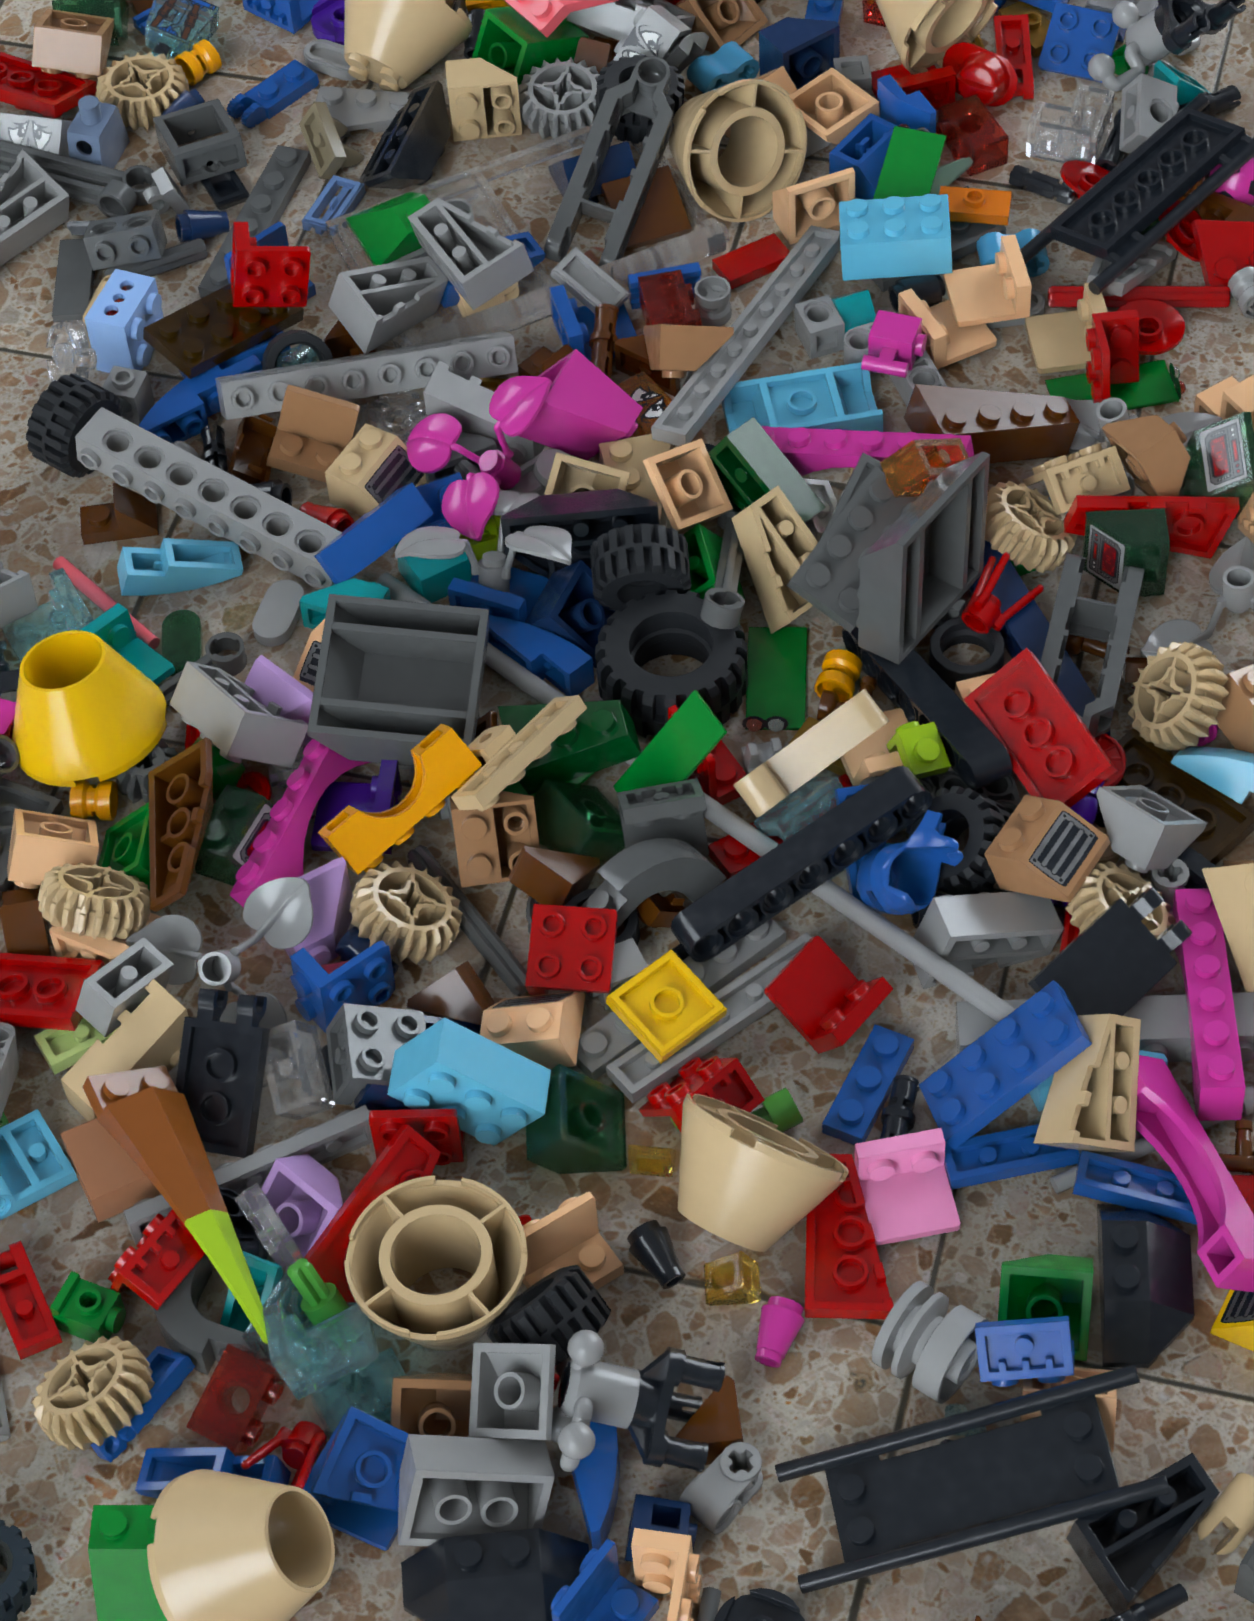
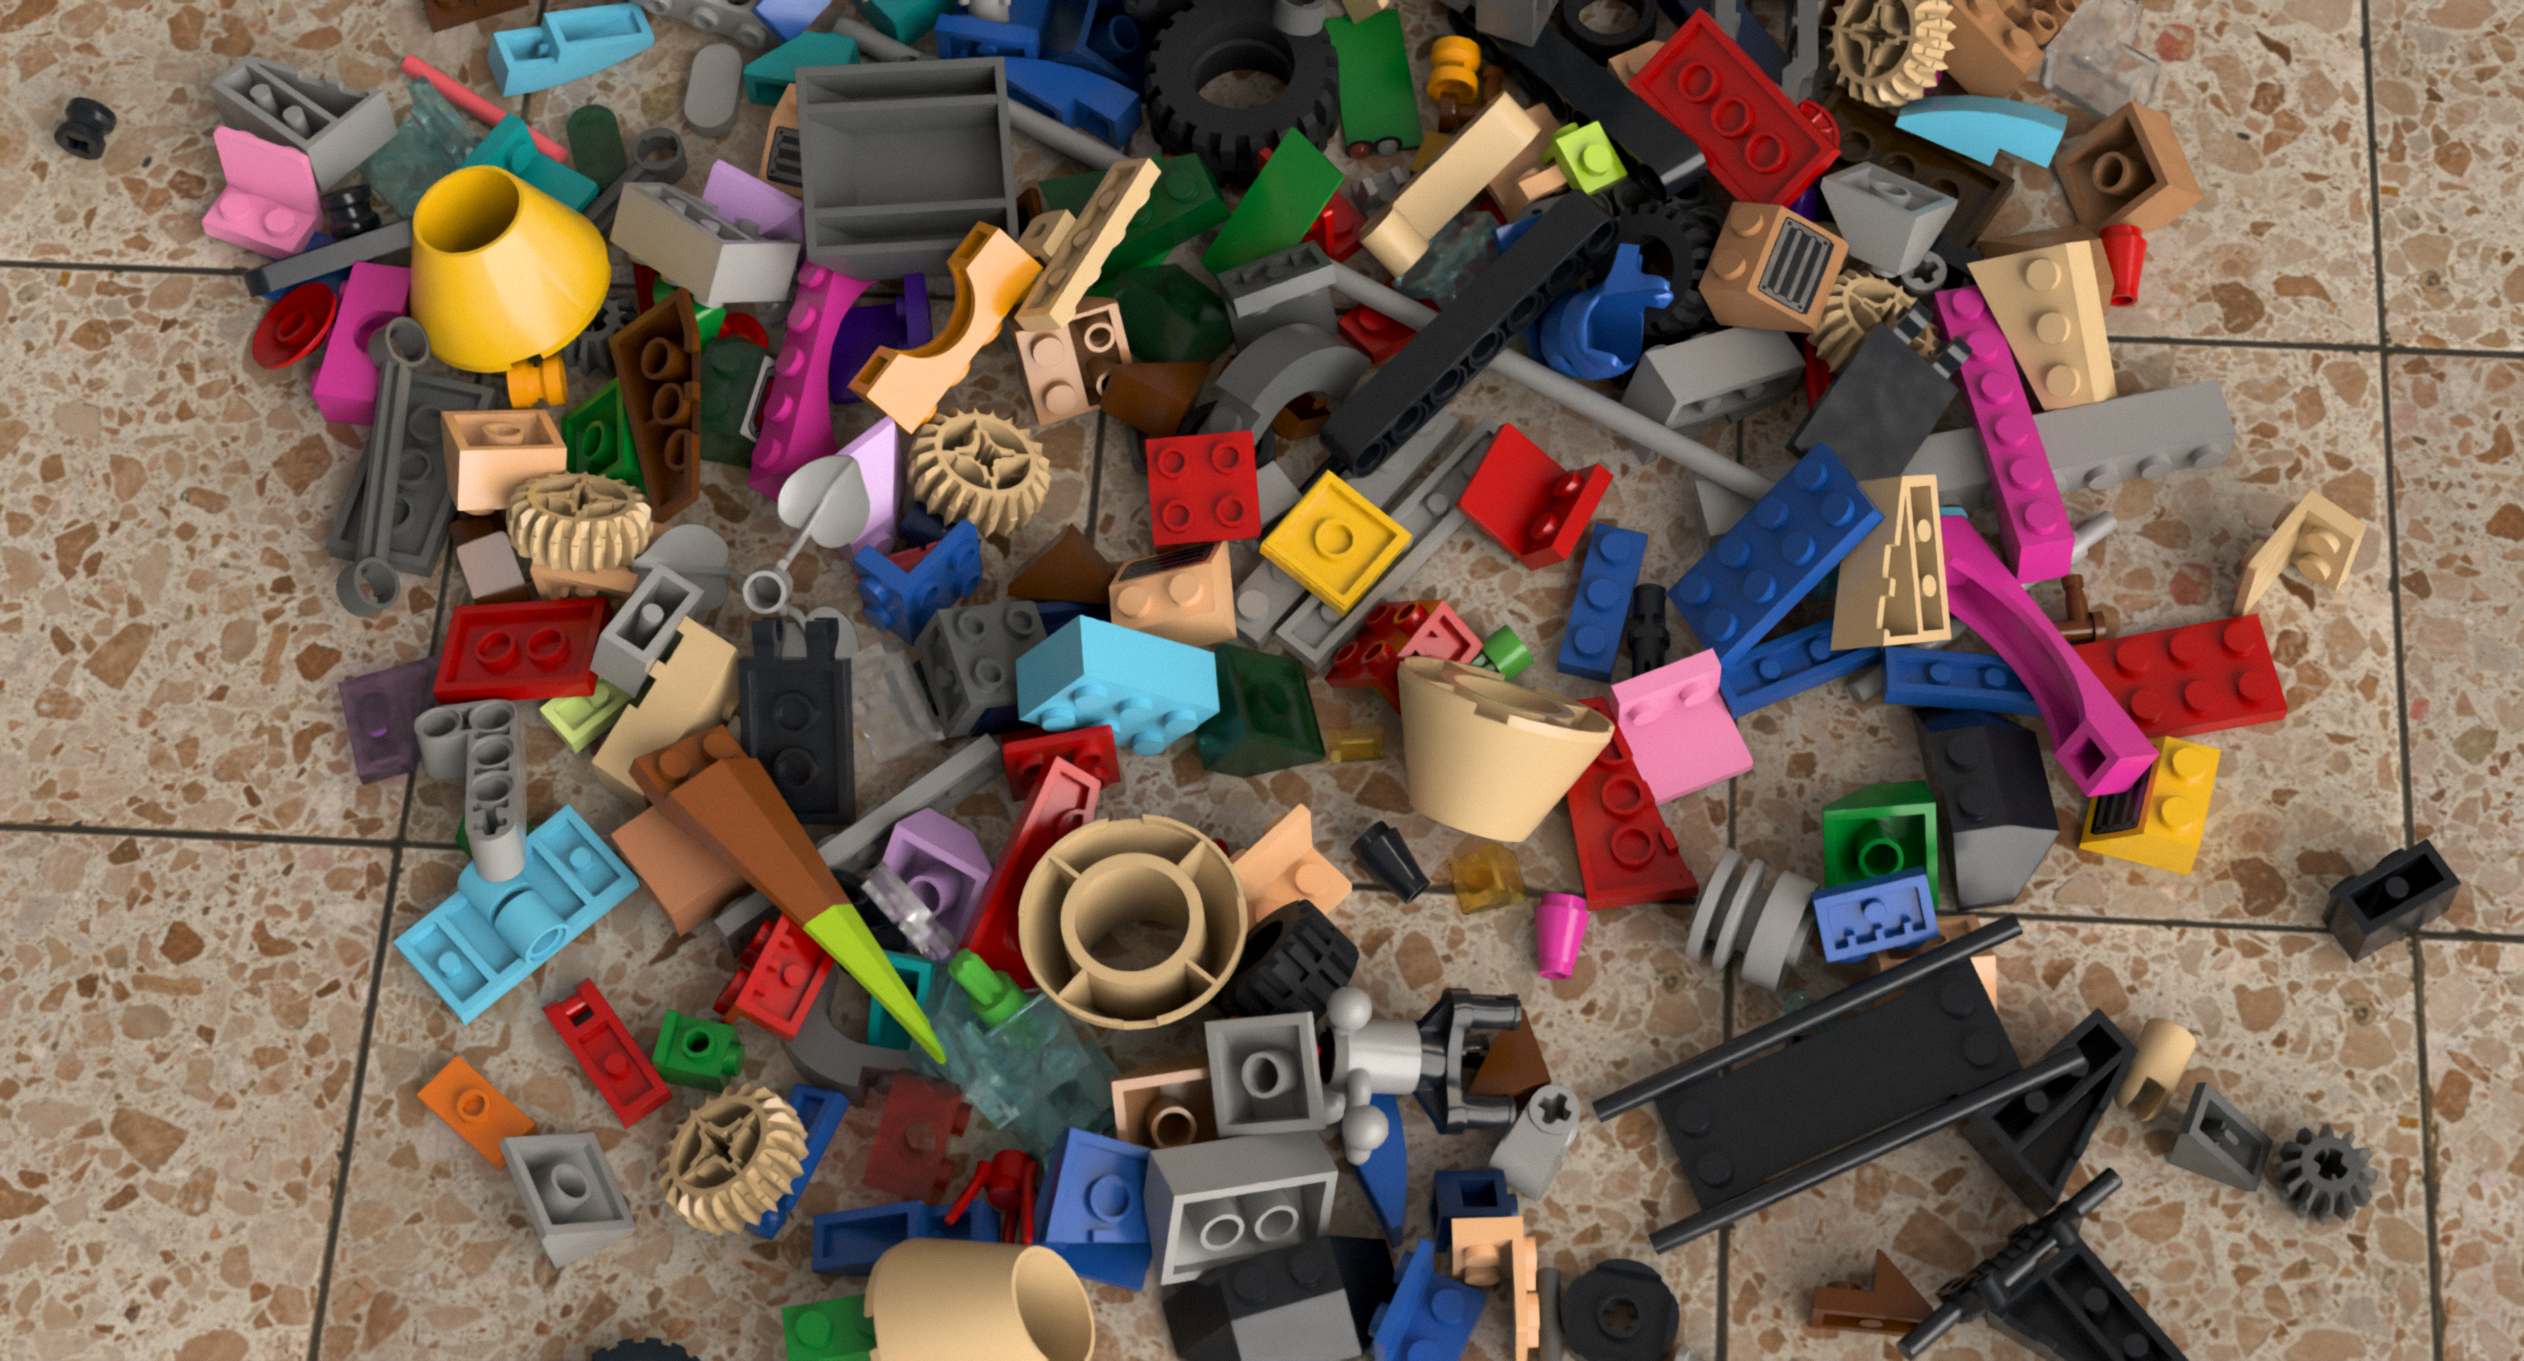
camera: 10 degrees left, 10 degrees up
dark grey axle [407,845,527,996] -> none

